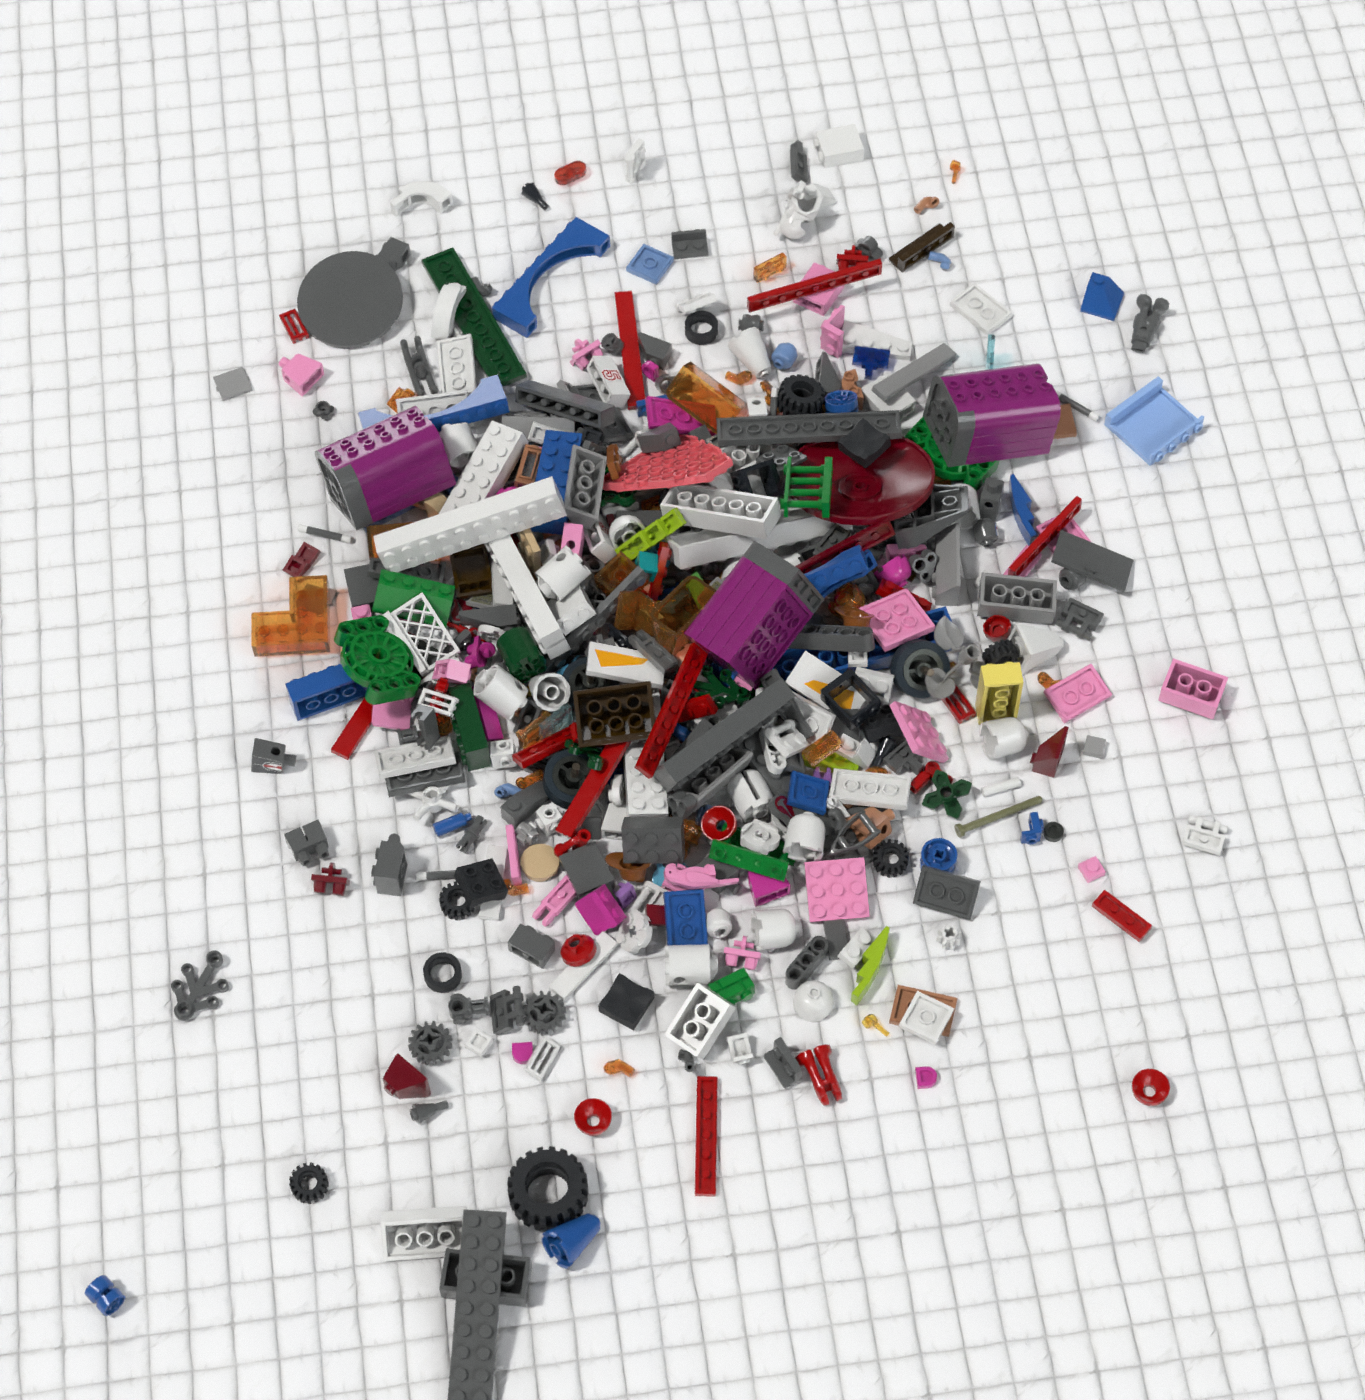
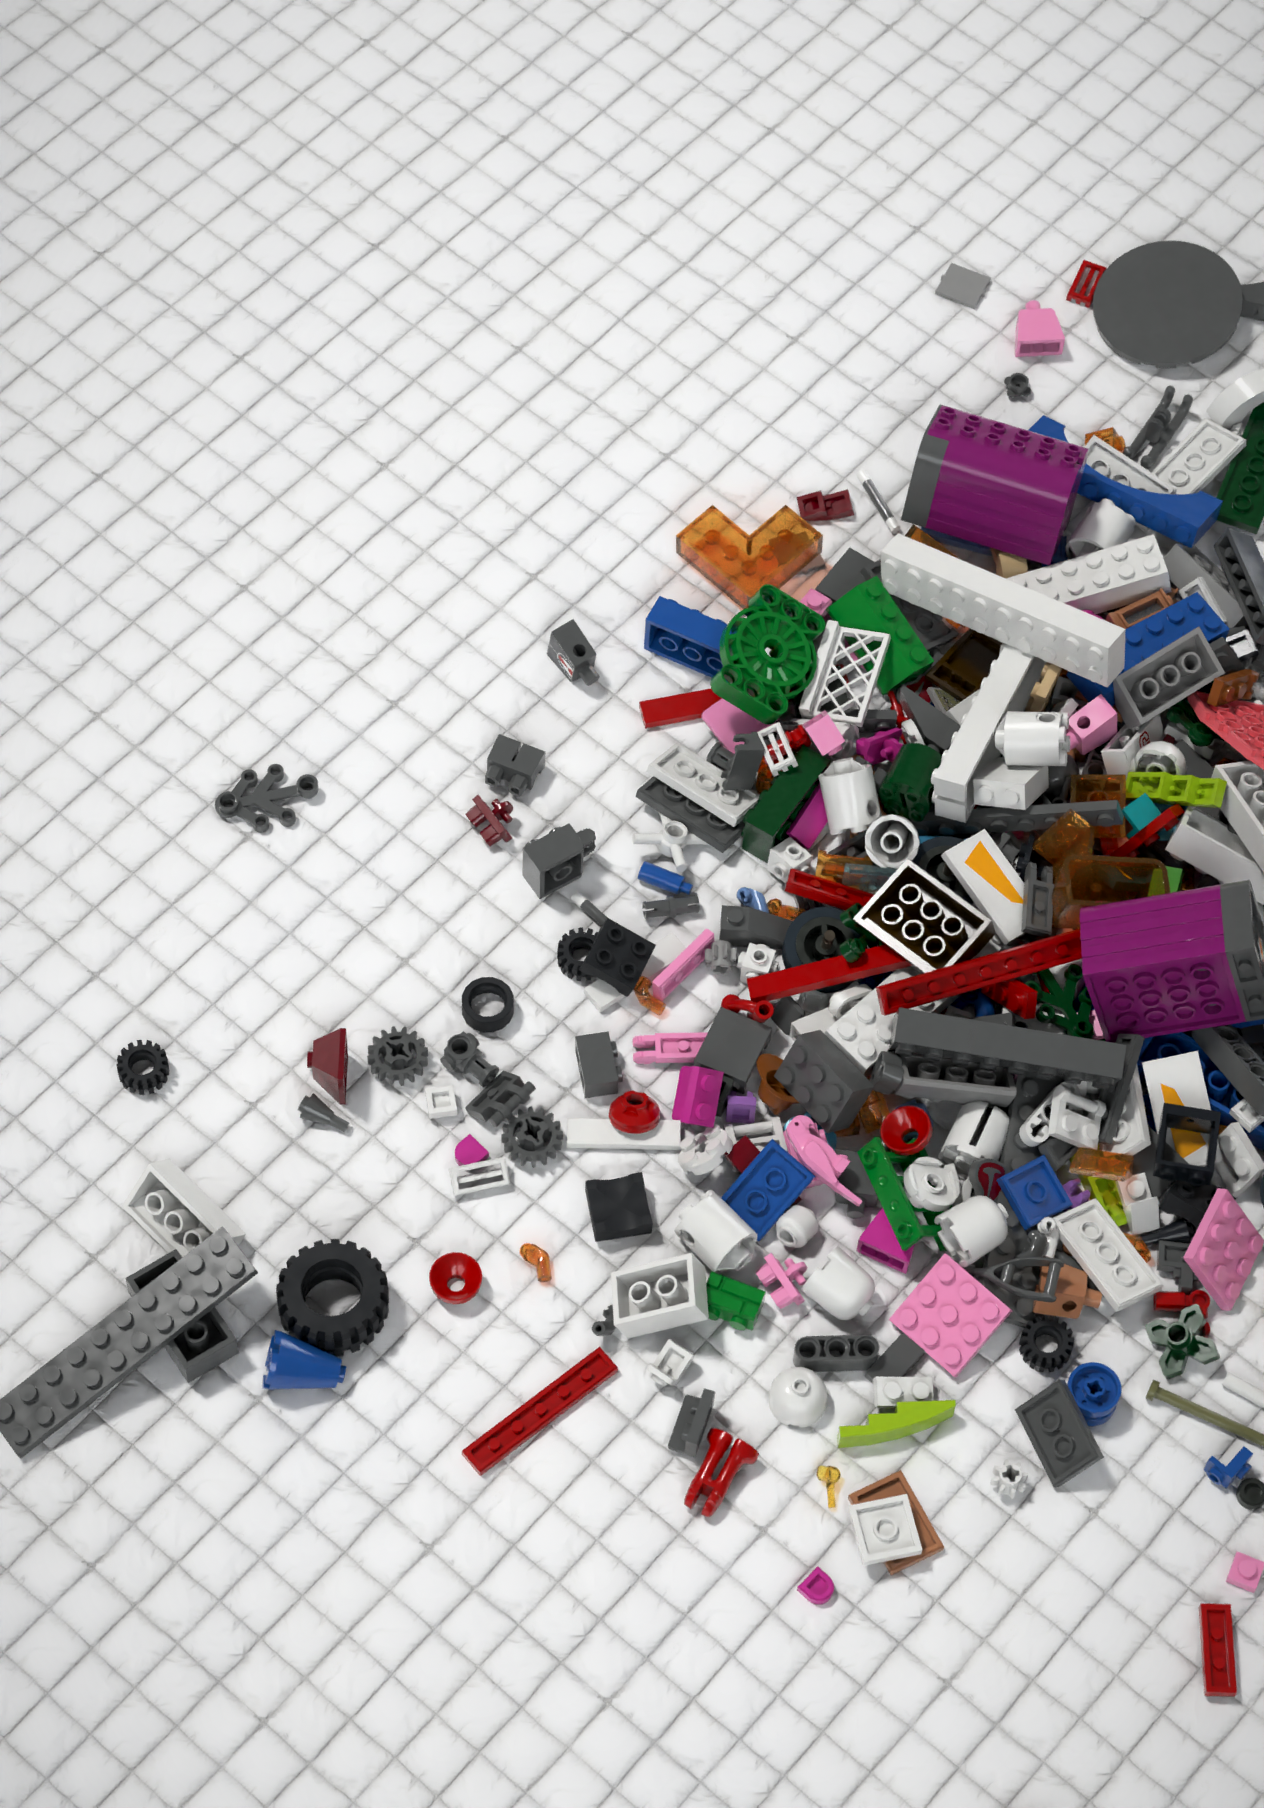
camera: 45 degrees right, 0 degrees up
tan tile [520,844,560,882] -> none

